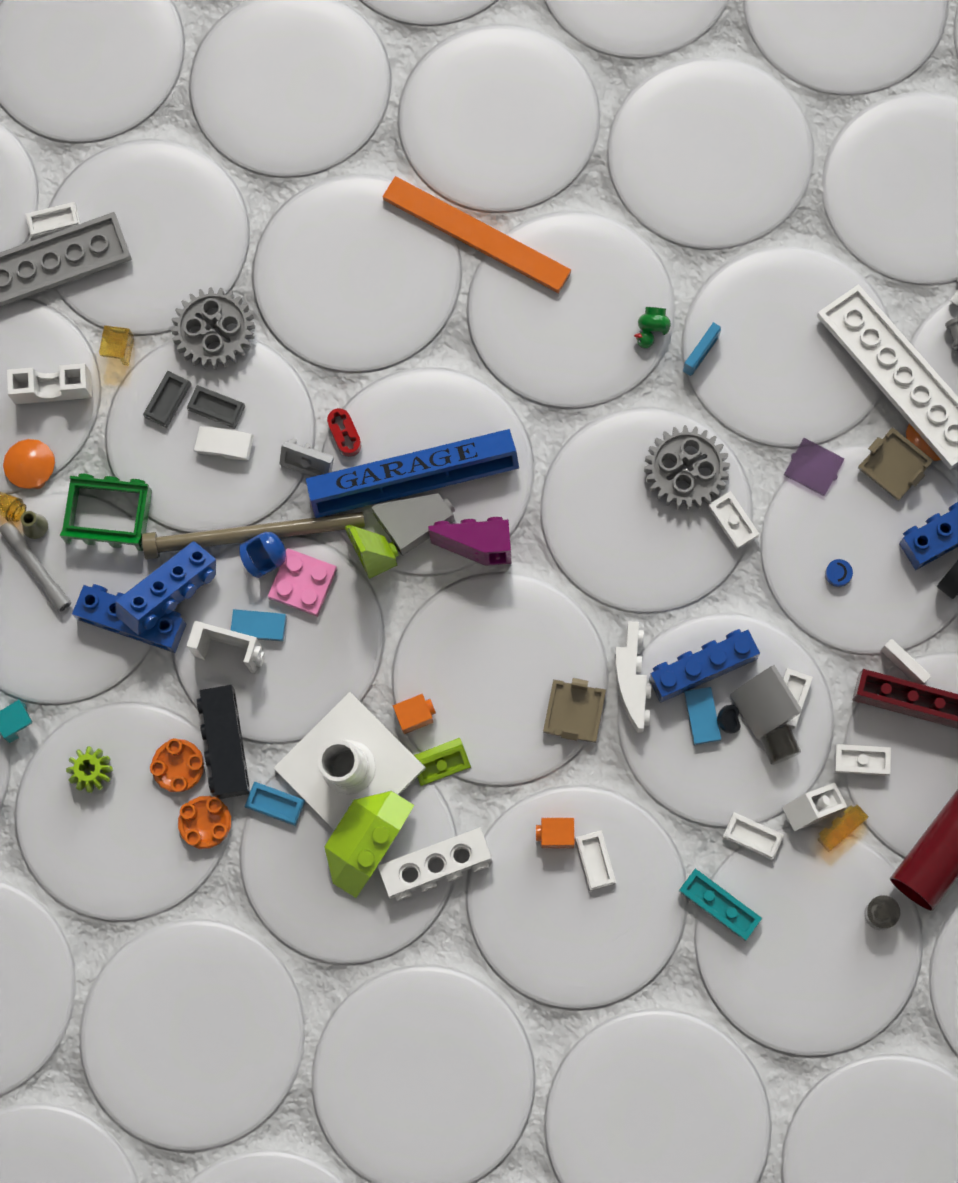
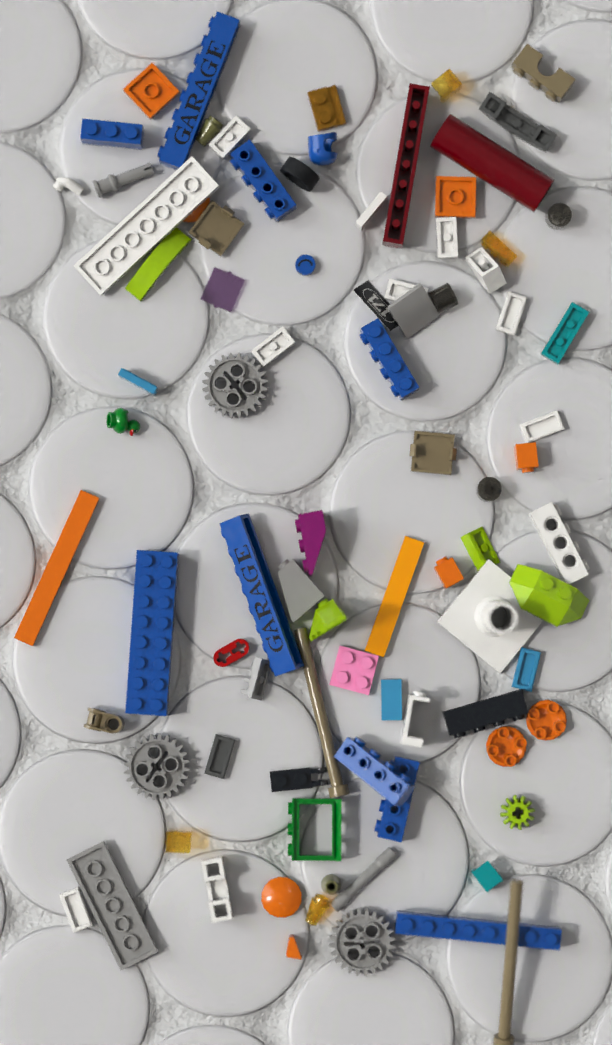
camera: 100 degrees left, 10 degrees up
dark grey tile [143,371,191,428] -> none
white slope [194,426,254,460] -> none
blue helmet [240,532,286,578] -> none
white slope [615,621,651,733] -> none
dark azure tile [684,687,721,745] -> none
black piece [717,705,741,734] -> none
none -> dark tan piece [83,707,125,733]
none -> lime slope [125,227,191,301]
none -> blue brick [125,550,179,716]
none -> black hinge [270,767,328,792]
none -> black sticker [353,280,399,331]
none -> light orange tile [365,536,424,657]
none -> orange plate [435,176,476,218]
none -> clear smoke piece [476,477,502,502]

